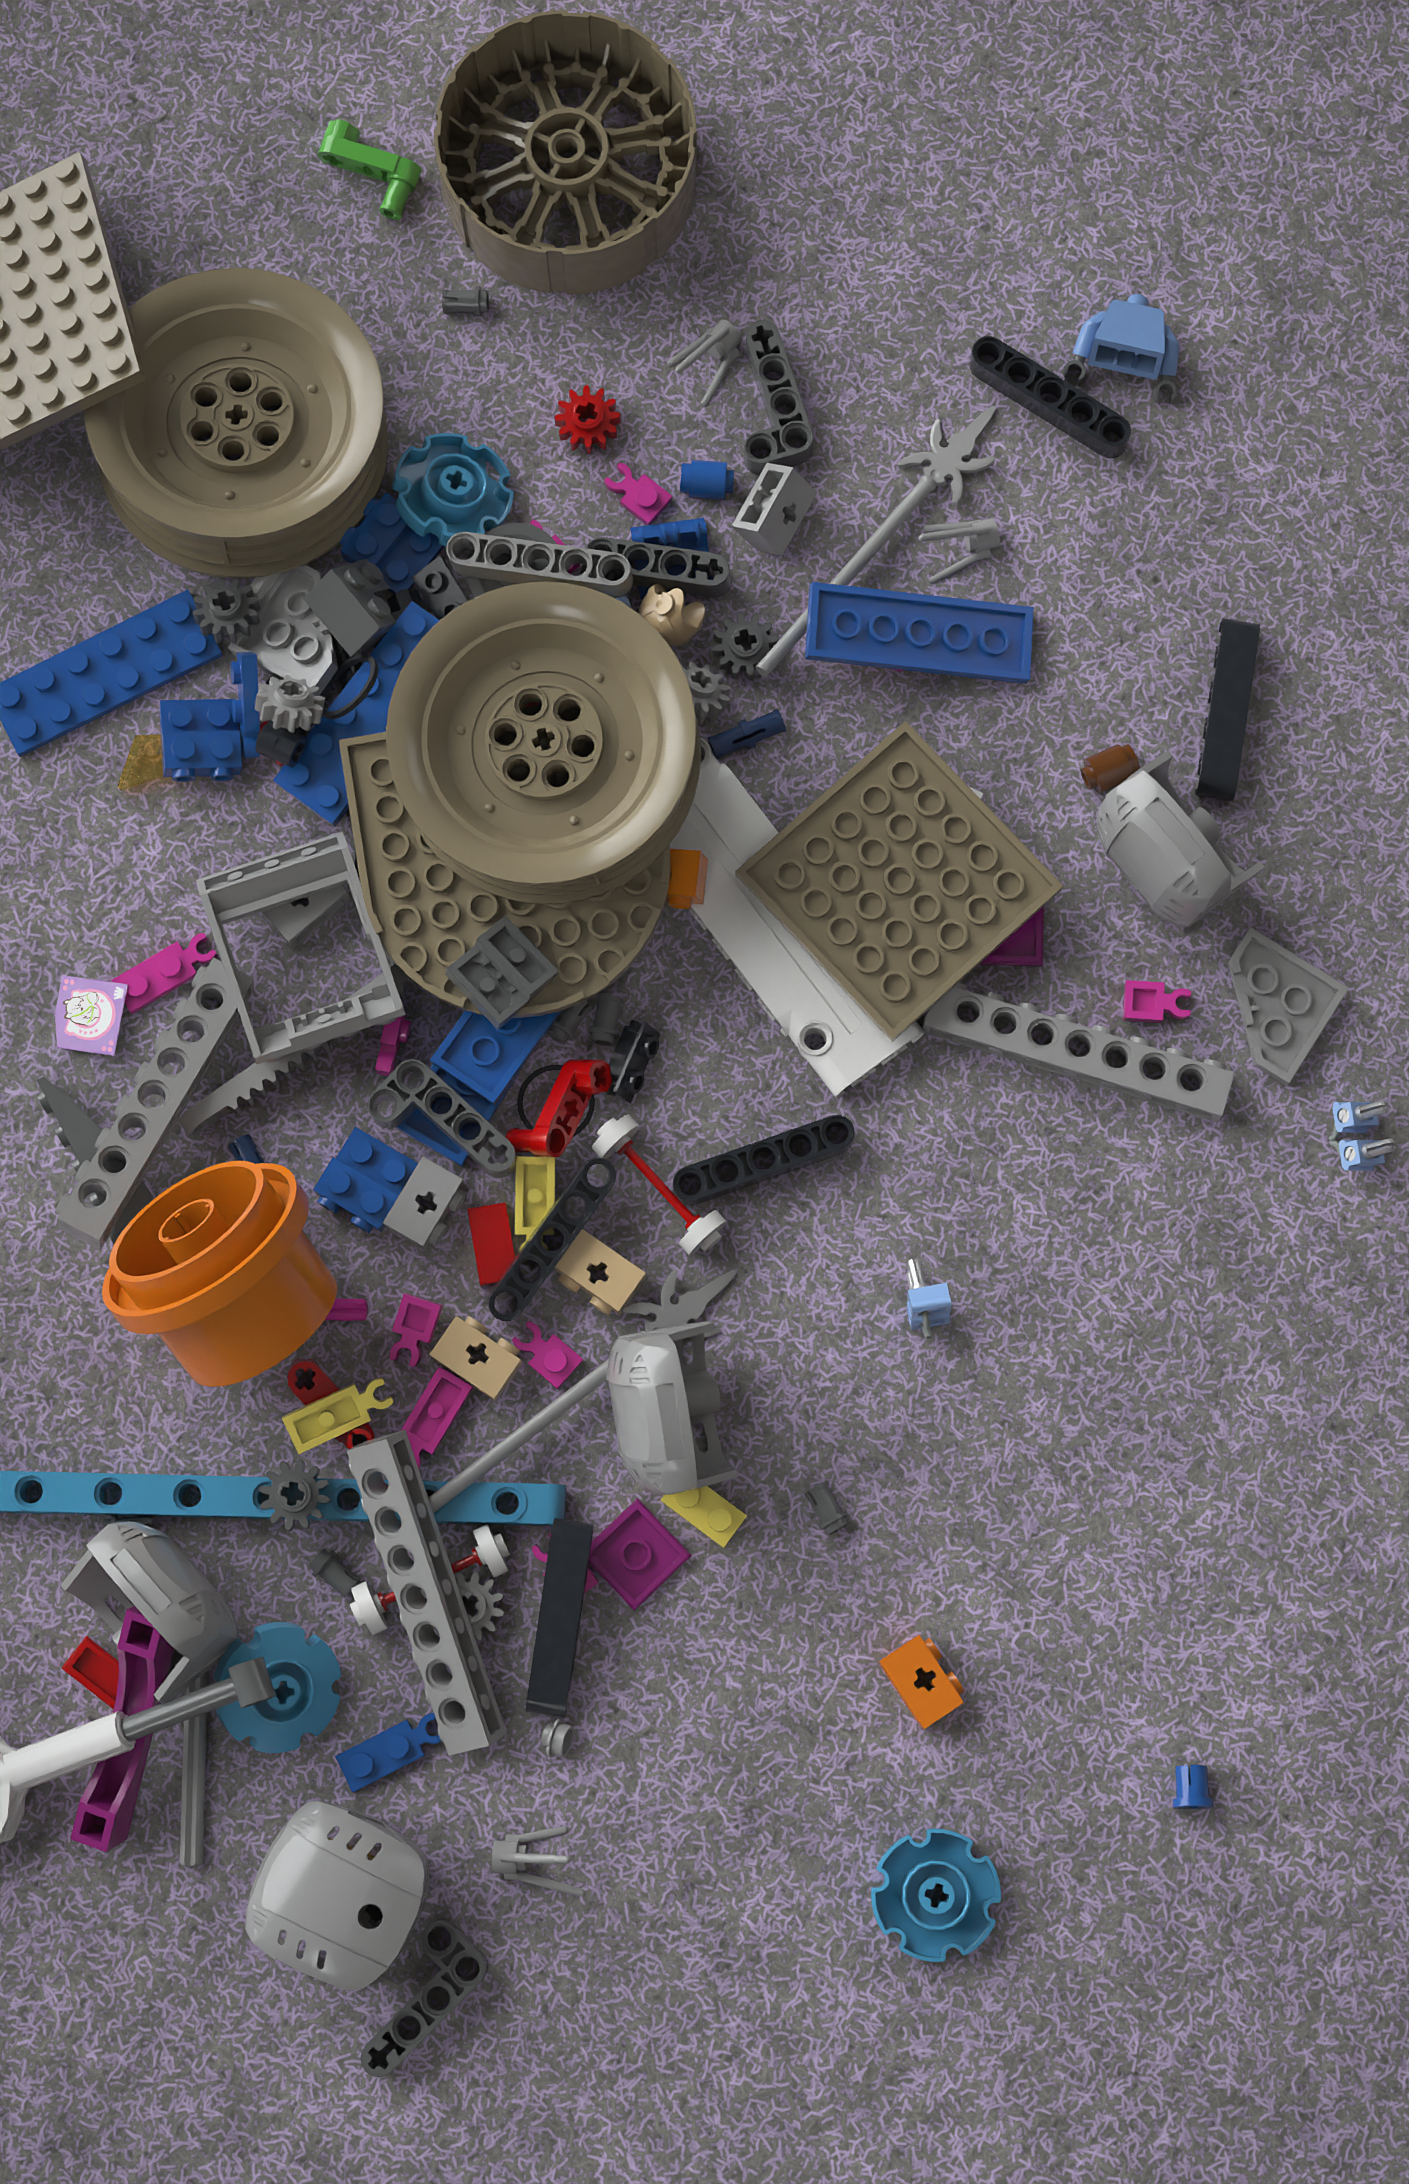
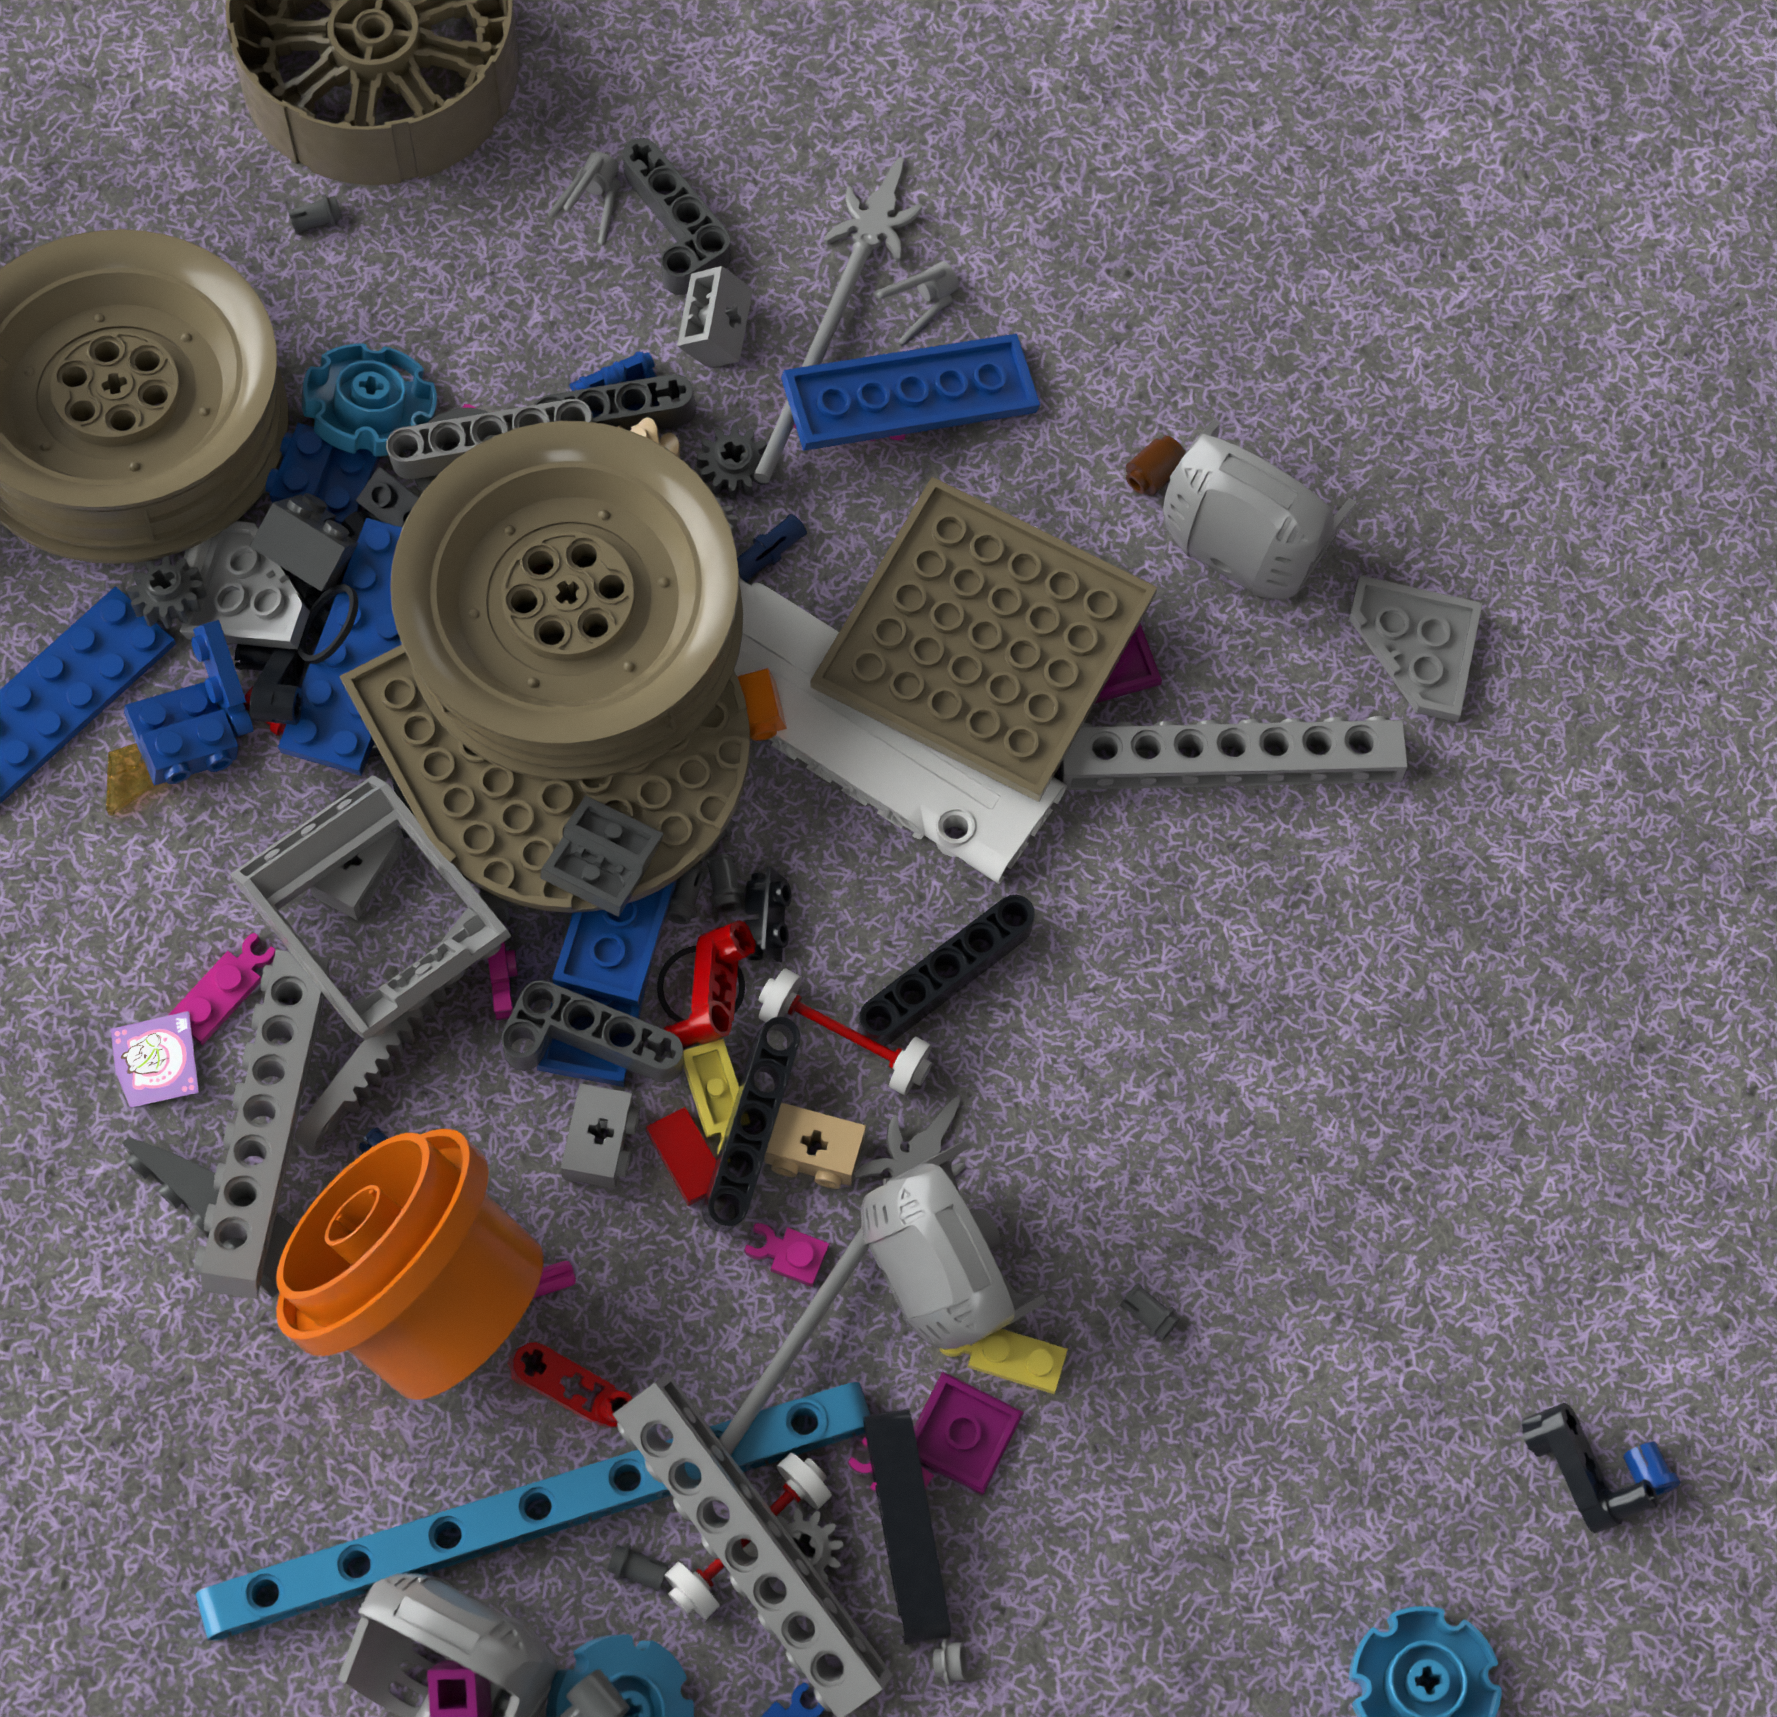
camera: 25 degrees left, 10 degrees down
light grey gear [255,675,325,733] -> none
dark grey gear [259,1459,331,1531] -> none
light yellow plate [282,1378,394,1454] -> none
blue plate [313,1126,418,1234] -> none
bright green beam [317,119,422,220] -> none
dark pink plate [390,1293,443,1367] -> none
dark pink plate [400,1367,474,1469] -> none
tan brick [429,1316,523,1402] -> none
red gear [554,385,621,454] -> none
dark pink plate [604,463,673,525] -> none
blue brick [680,460,734,500] -> none
orange brick [878,1635,965,1729] -> none
light blue piece [906,1259,951,1339] -> none
black beam [970,336,1131,458] -> none
medium blue torso [1063,294,1180,404] -> none
dark pink plate [1123,980,1191,1023] -> none
black beam [1194,618,1260,801] -> none
piece [1329,1100,1396,1171] -> none
none -> black beam [1521,1403,1658,1533]

